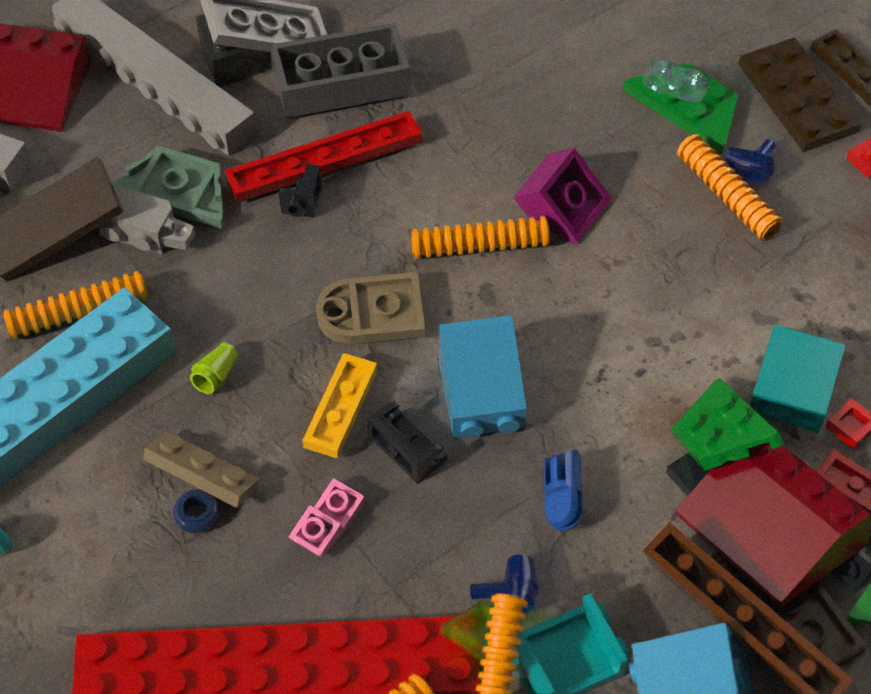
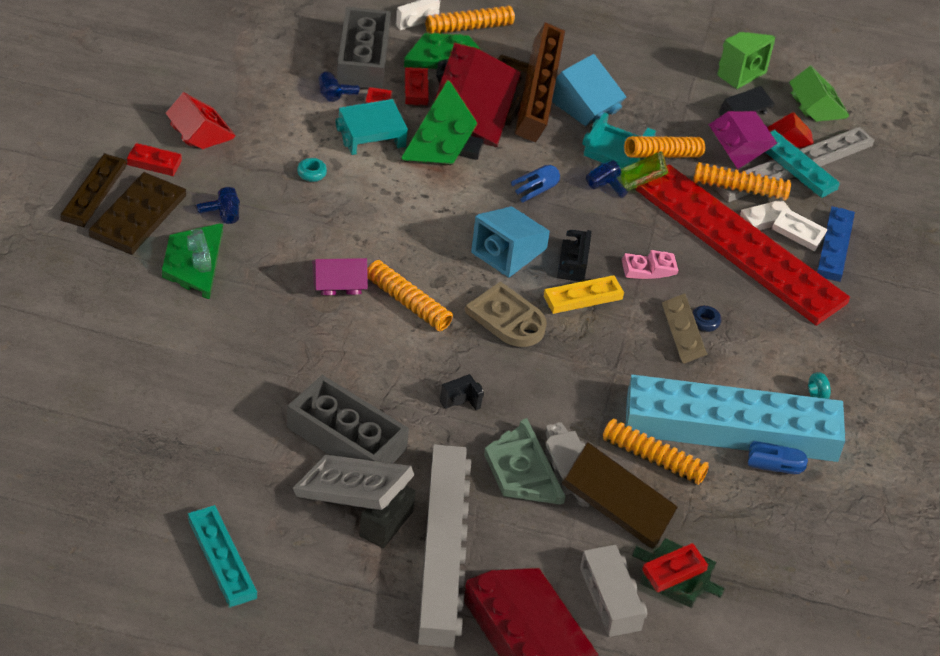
camera: 135 degrees left, 10 degrees down
lime cone [190,342,238,394] -> none
red plate [225,111,422,203] -> none
light orange piece [677,134,783,241] -> none
none -> teal piece [297,158,327,182]

